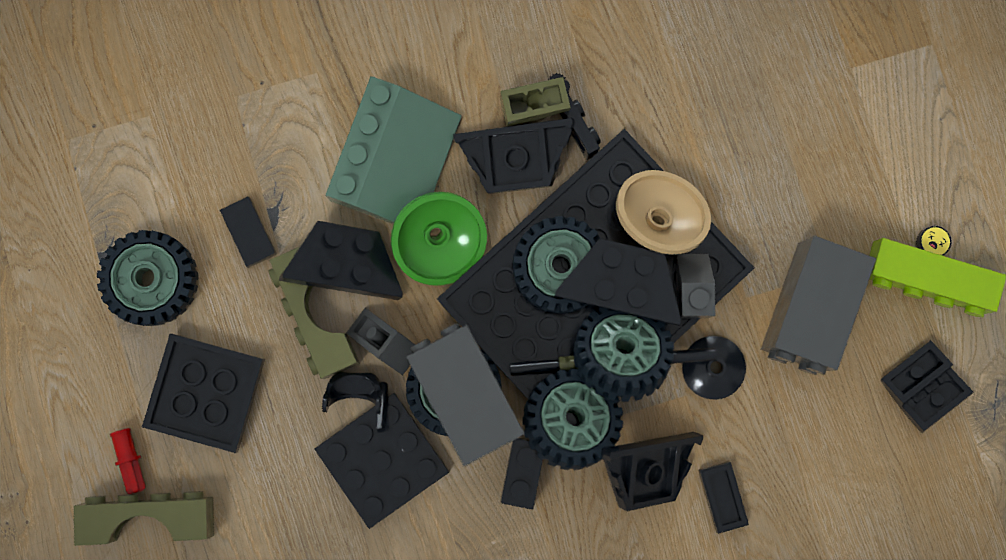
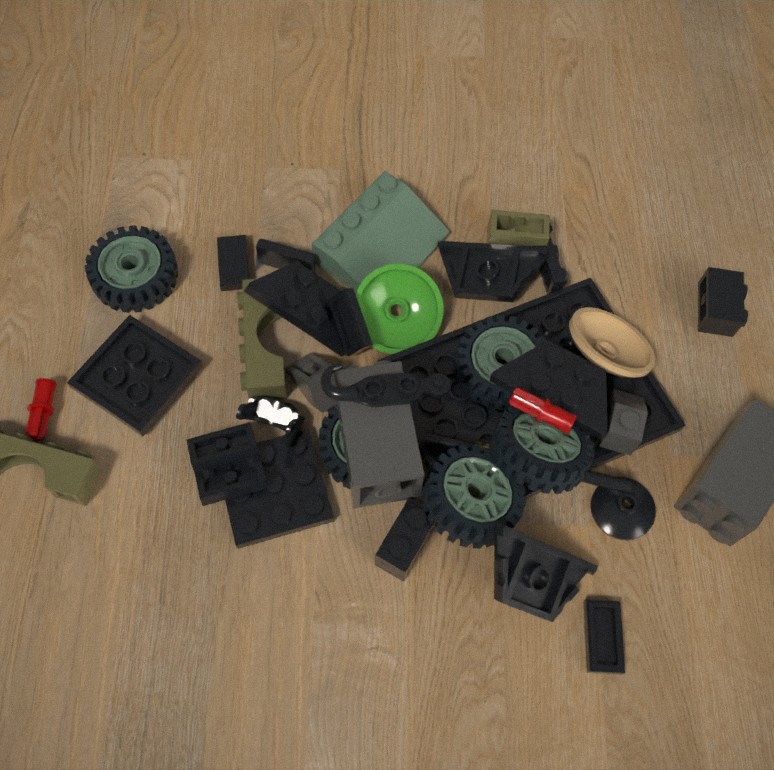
camera: 20 degrees right, 20 degrees down
none -> black slope [186,422,268,506]
none -> black tile [255,238,316,273]
none -> black piece [320,363,451,407]
none -> black tile [328,288,373,357]
none -> red axle [509,387,577,434]
none -> black brick [698,267,748,337]

